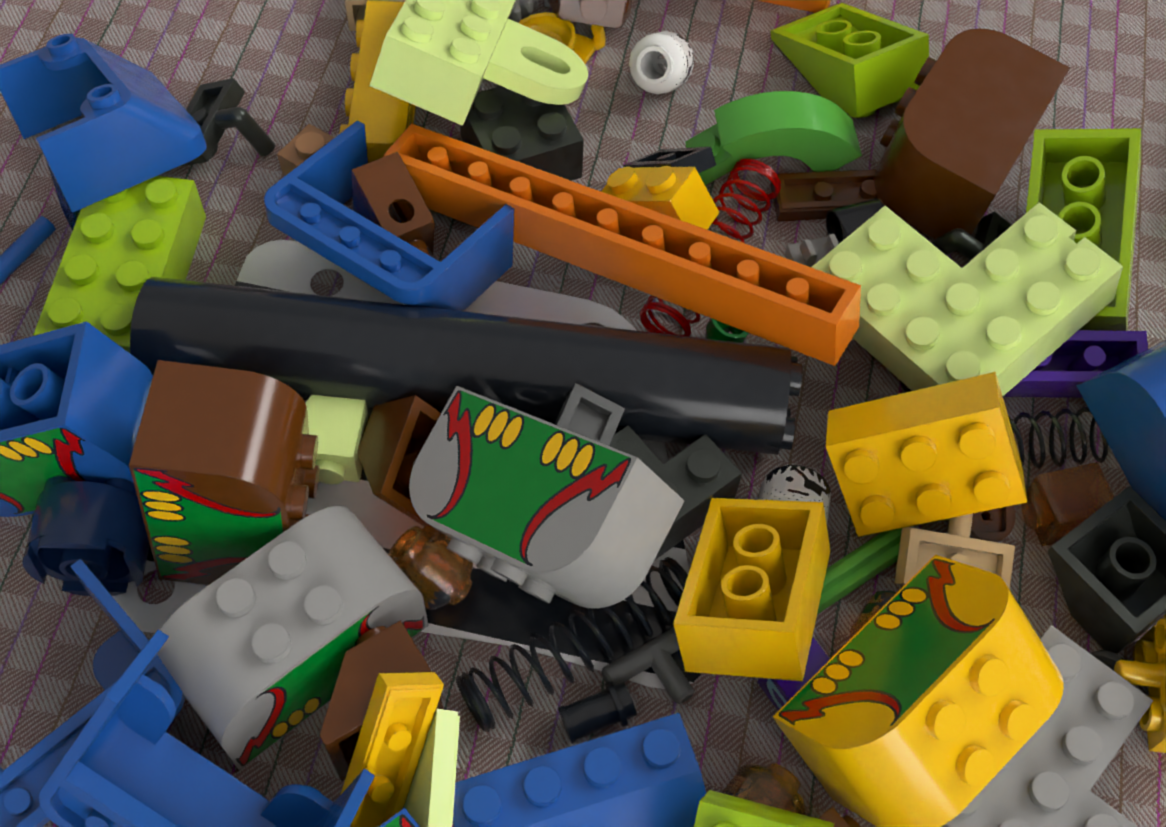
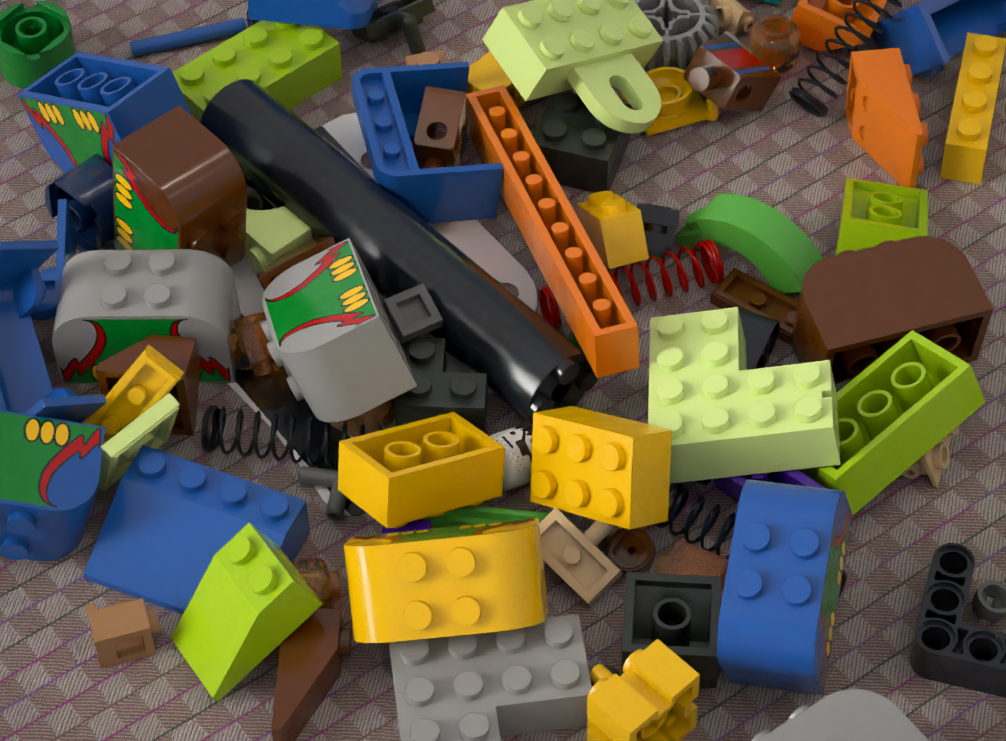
camera: 45 degrees right, 10 degrees down
black pin [558,681,637,744] -> none
white head [629,31,694,95] -> none

